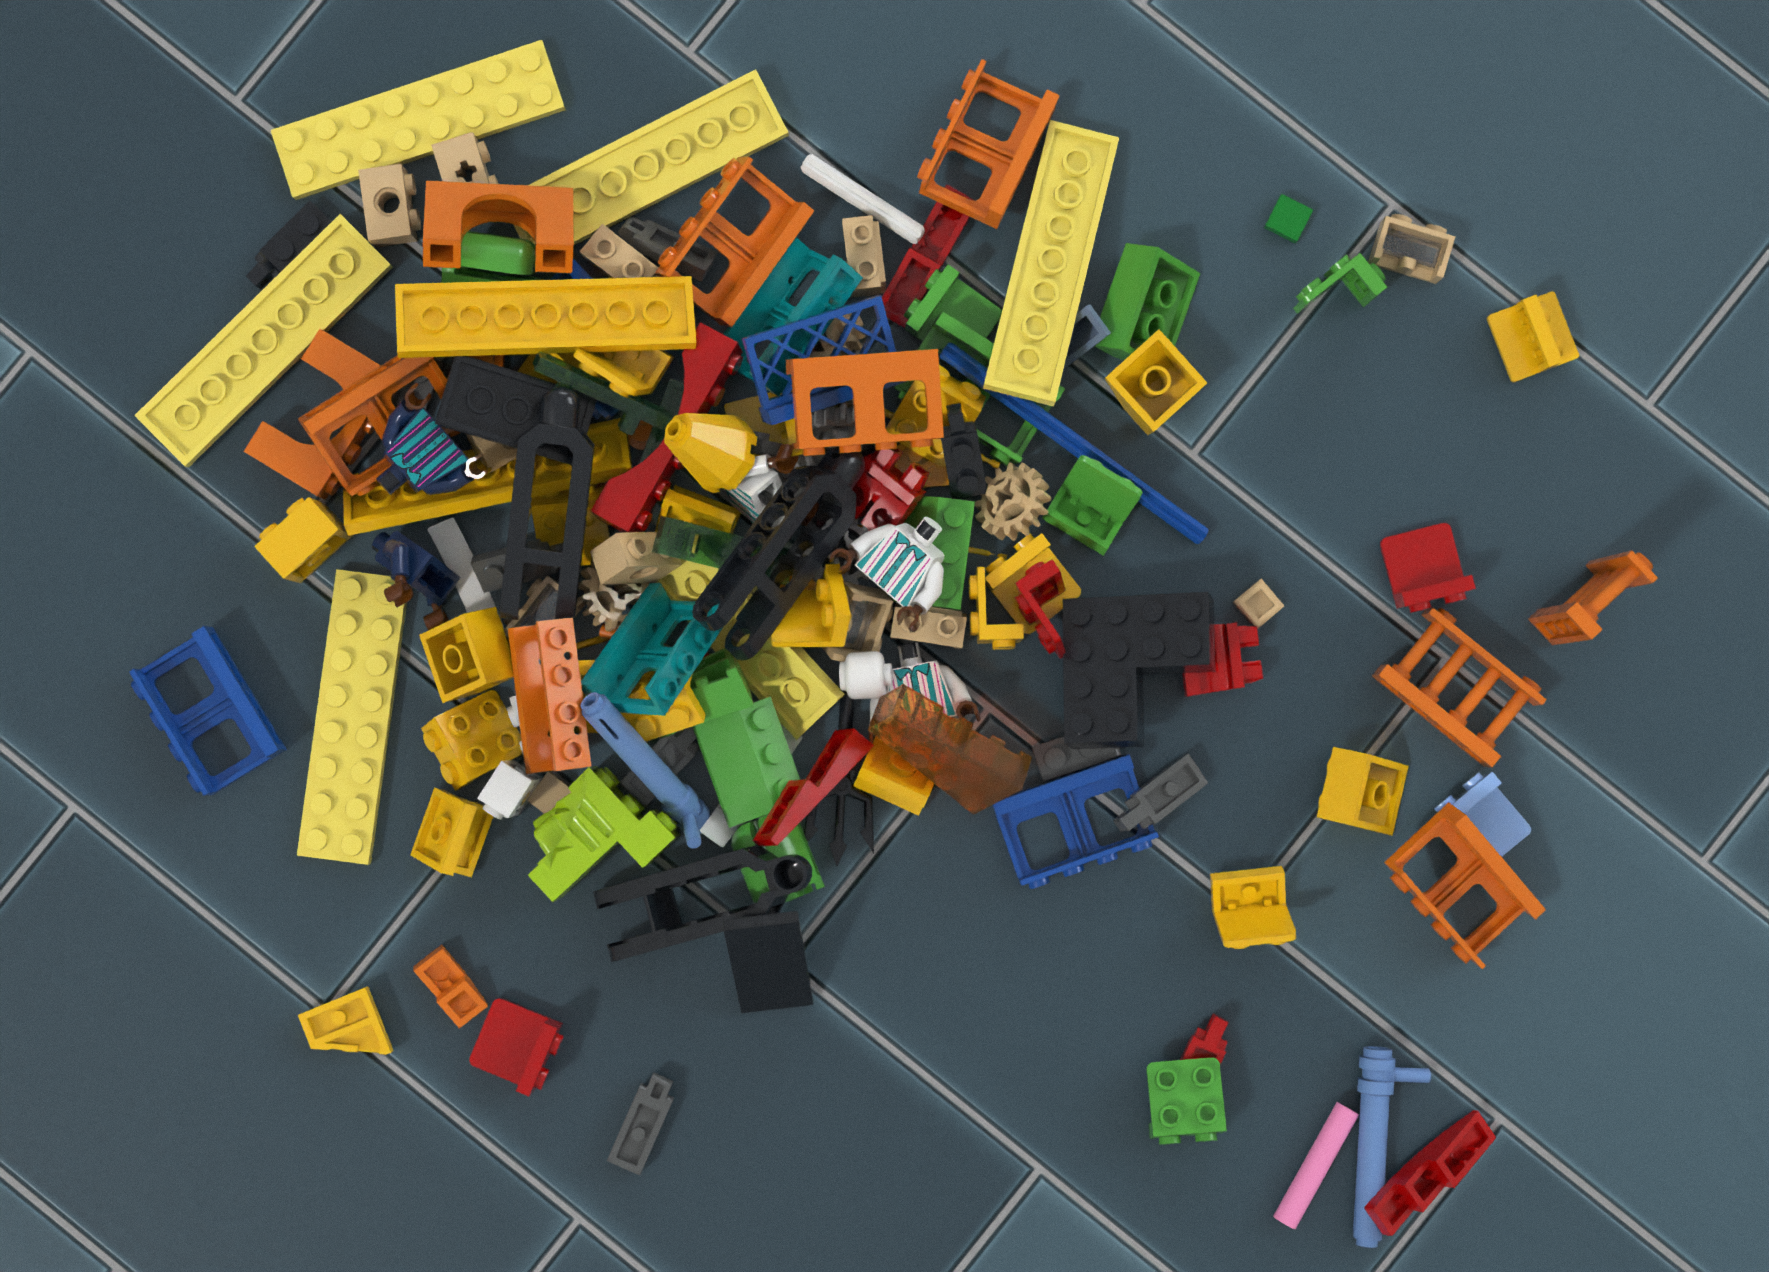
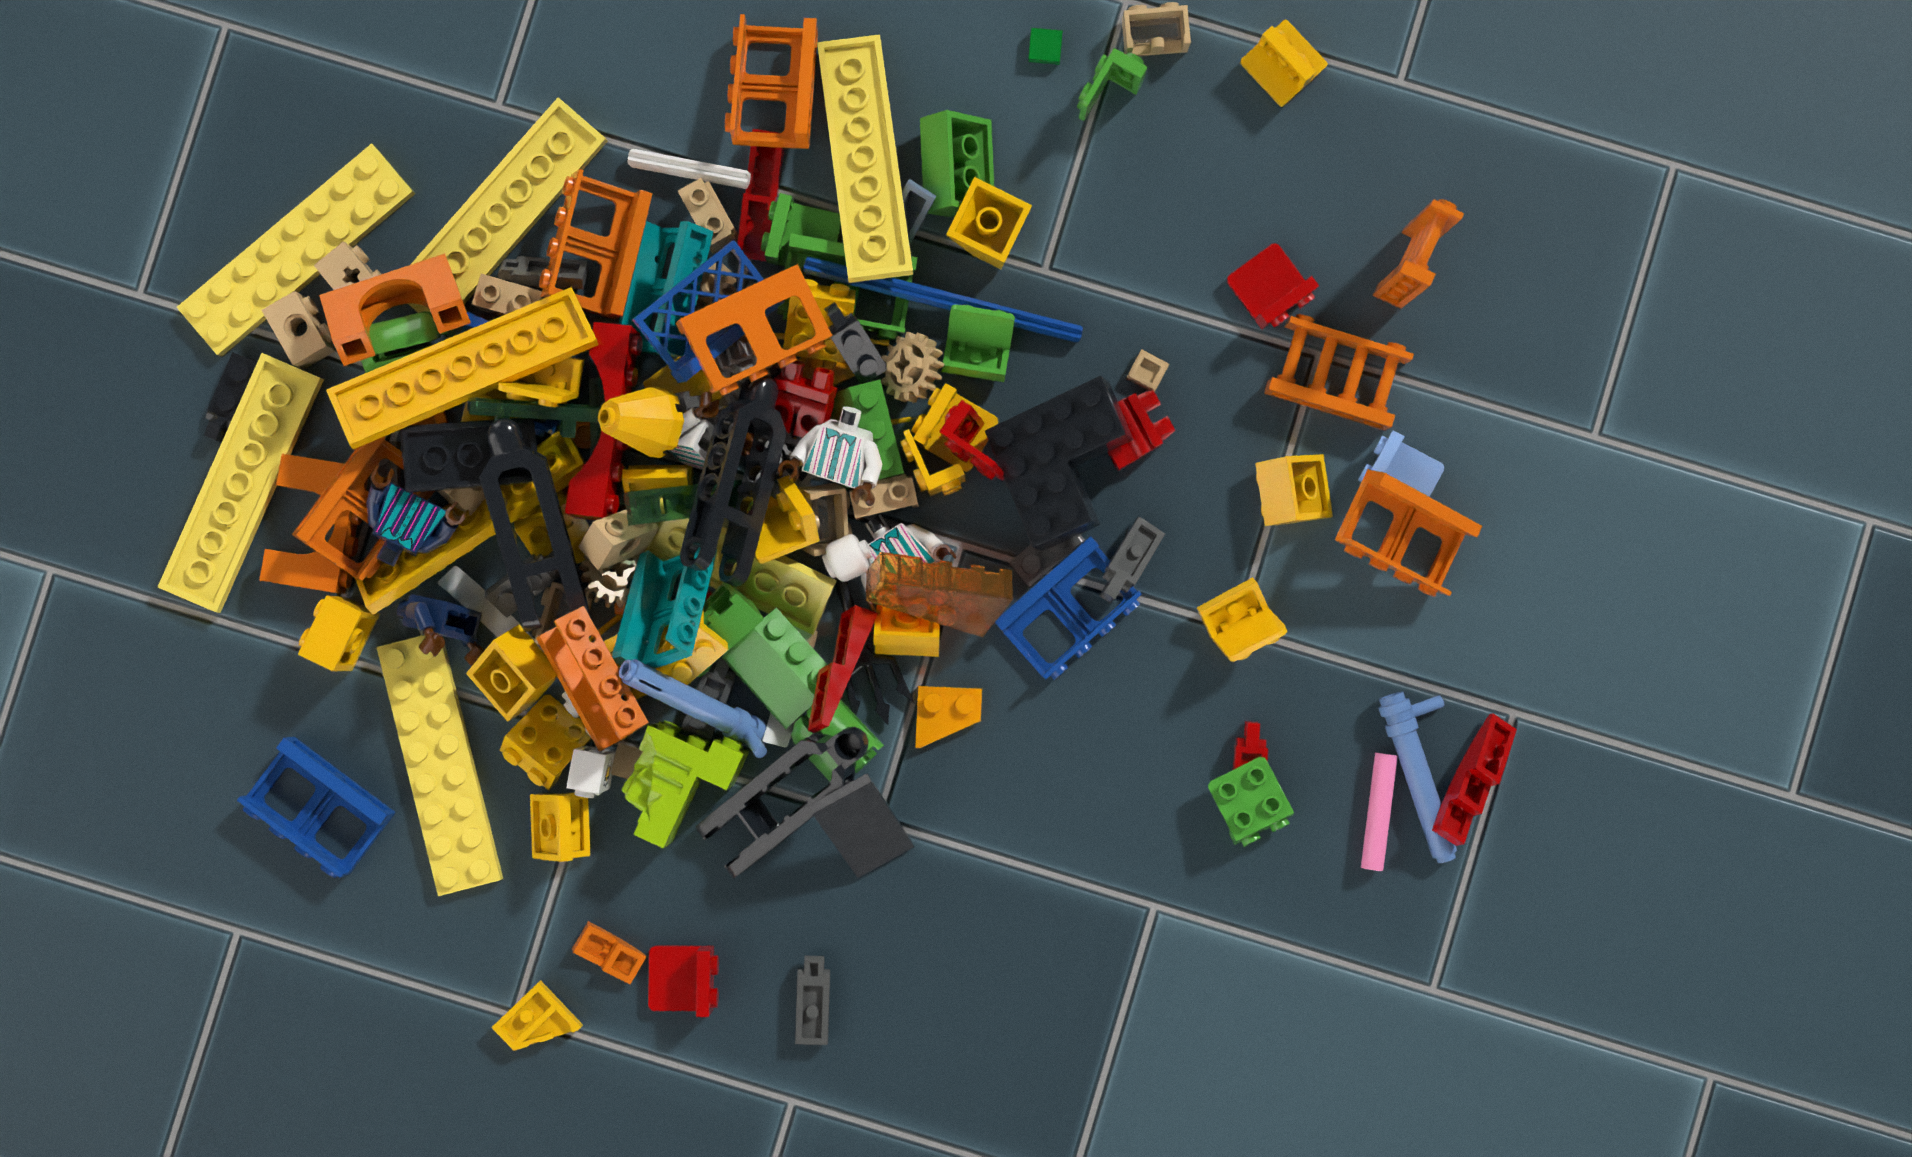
camera: 25 degrees left, 0 degrees up
none -> light orange wing [915,686,982,748]

